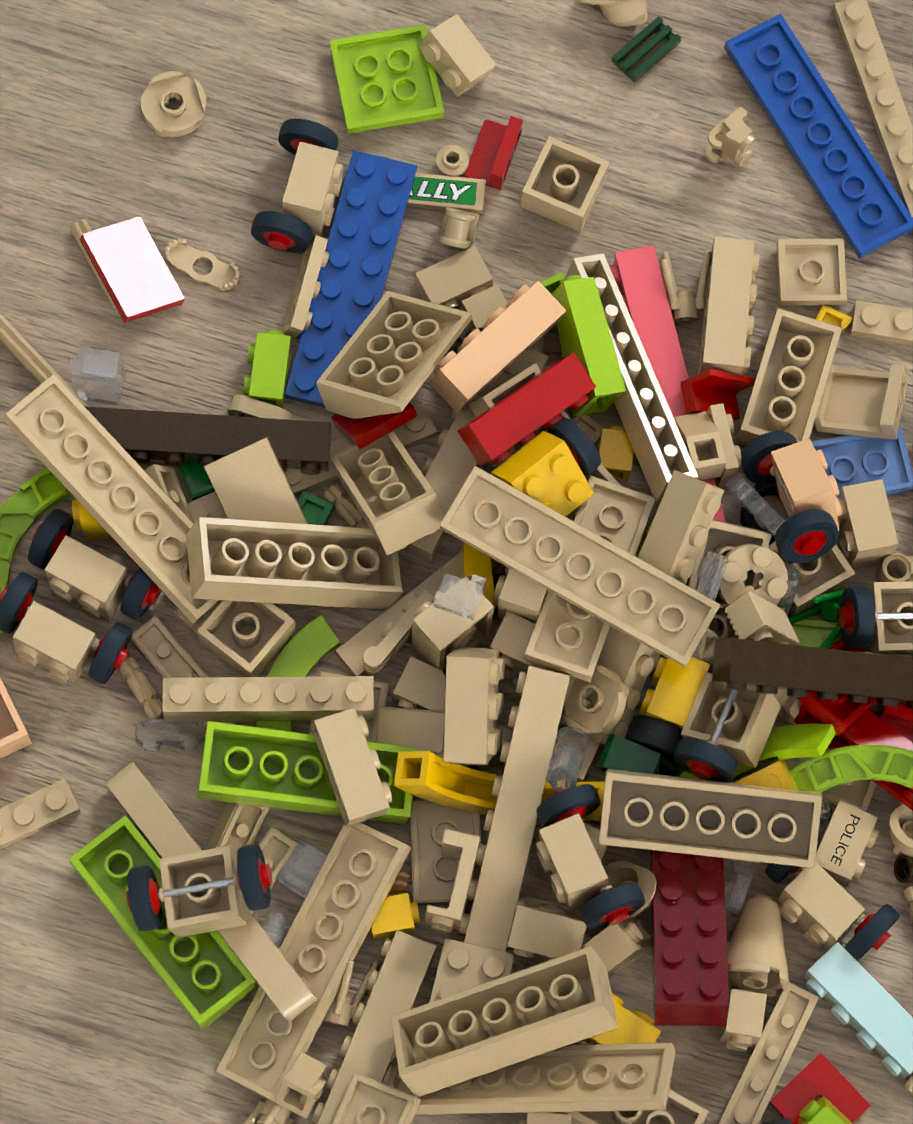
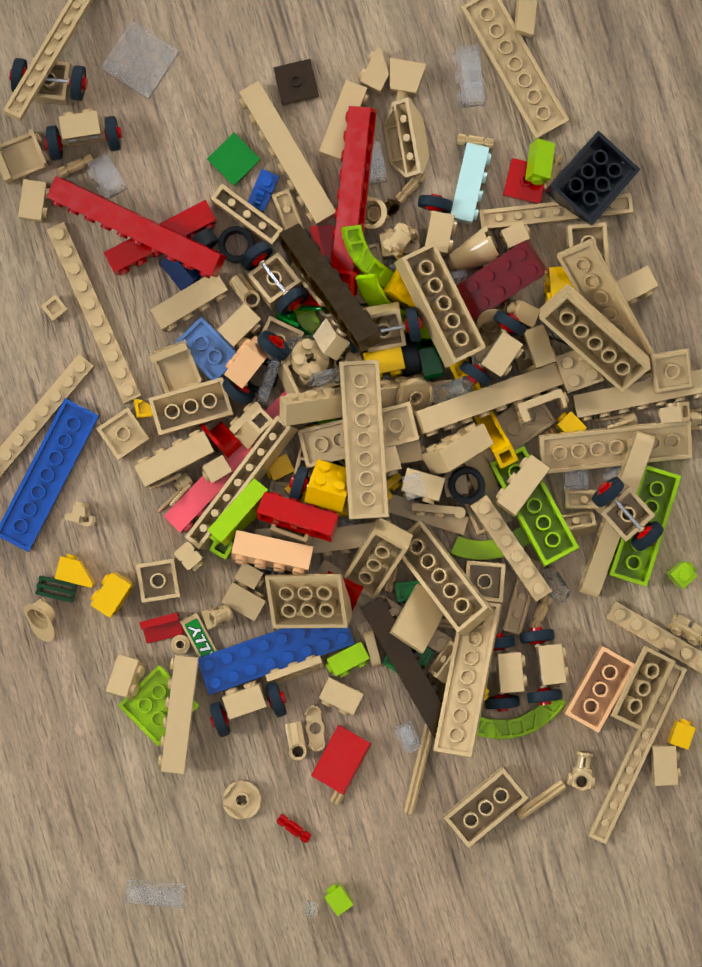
camera: 115 degrees left, 15 degrees up
none -> yellow slope [55,553,95,588]
none -> yellow brick [90,572,136,618]
none -> tan brick [158,654,200,774]
none -> tan brick [174,542,205,571]
none -> tan brick [202,455,233,484]
none -> red axle [277,814,311,843]
none -> tan piece [285,721,307,761]
none -> tan brick [319,676,364,716]
none -> tan piece [382,223,419,260]
none -> black tyre [448,466,486,504]
none -> lime brick [664,561,698,589]

